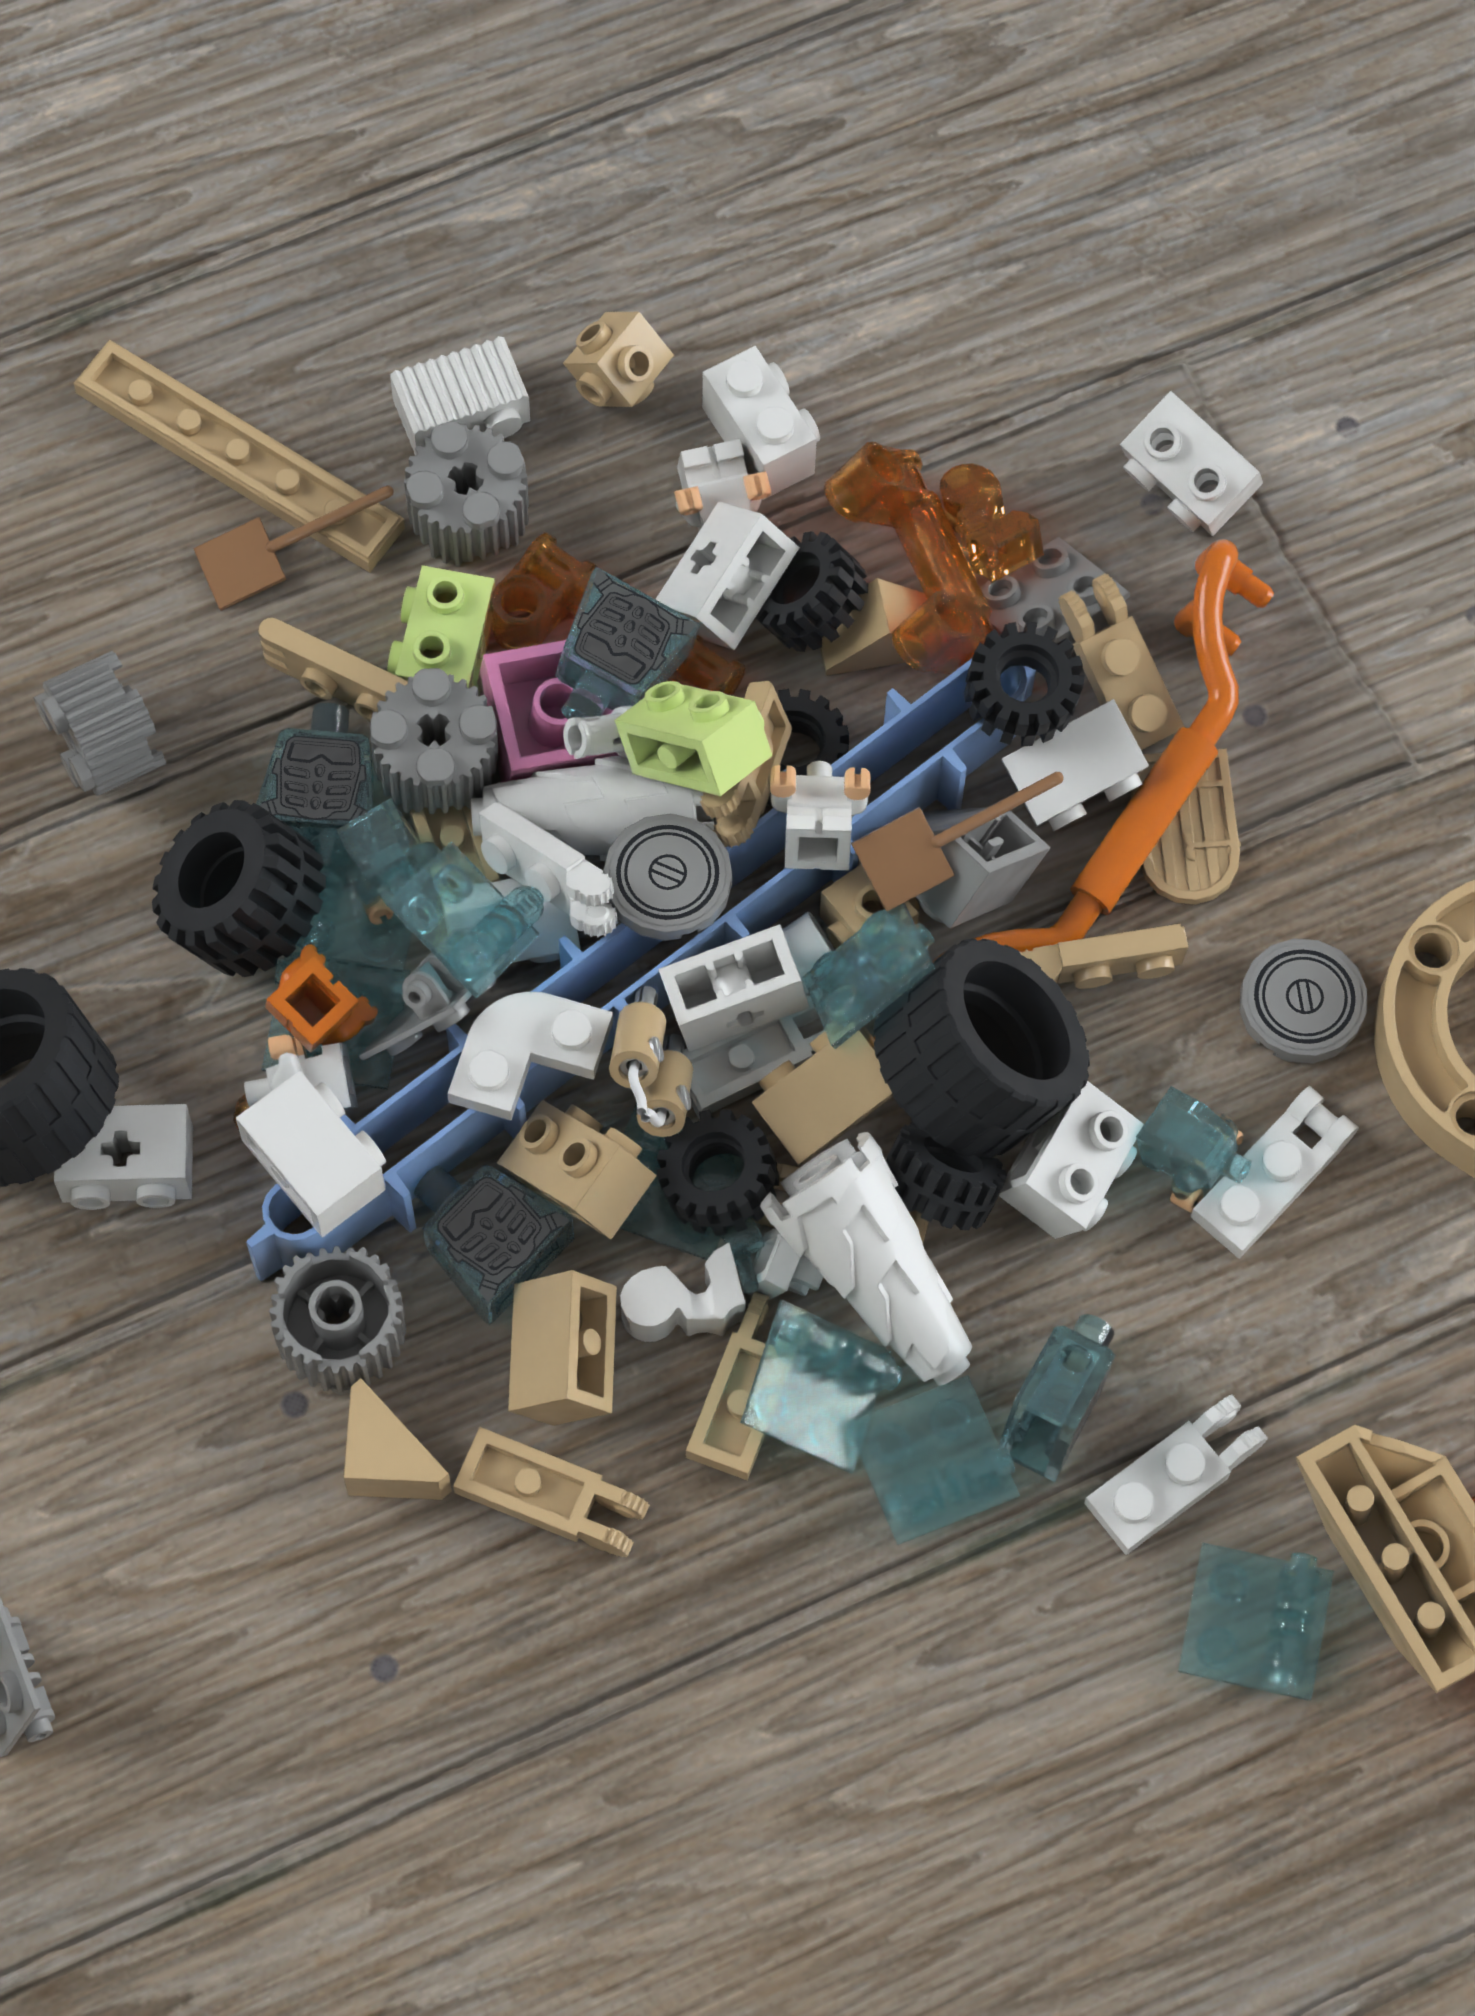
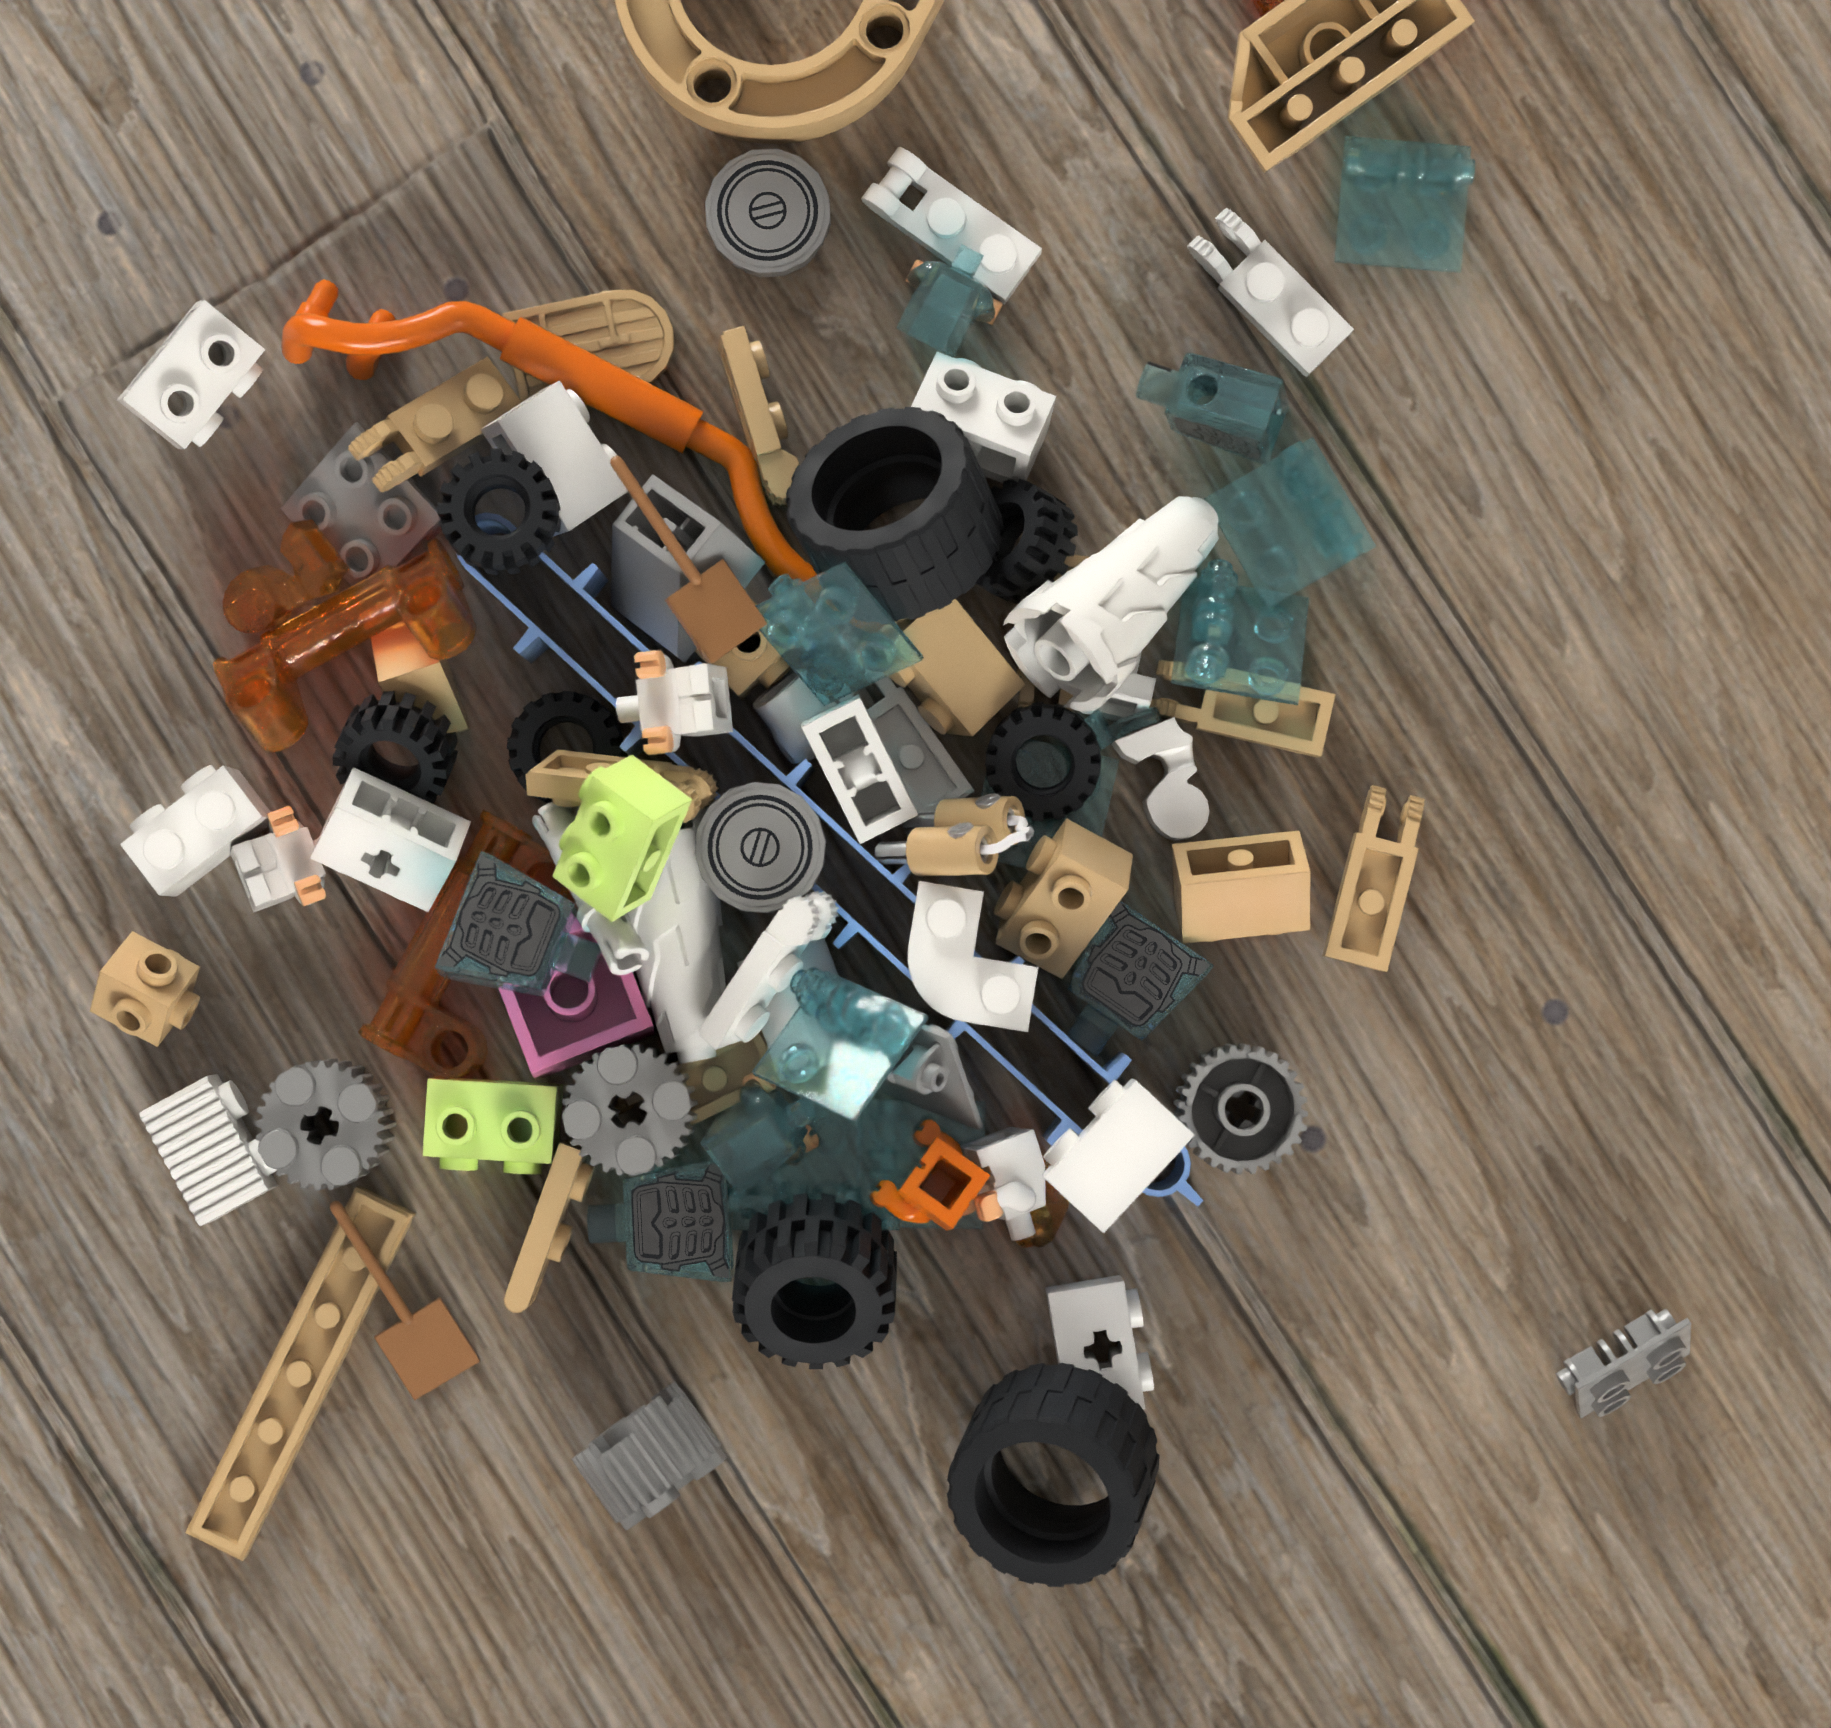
camera: 95 degrees left, 20 degrees up
tan slope [344,1378,452,1500] -> none

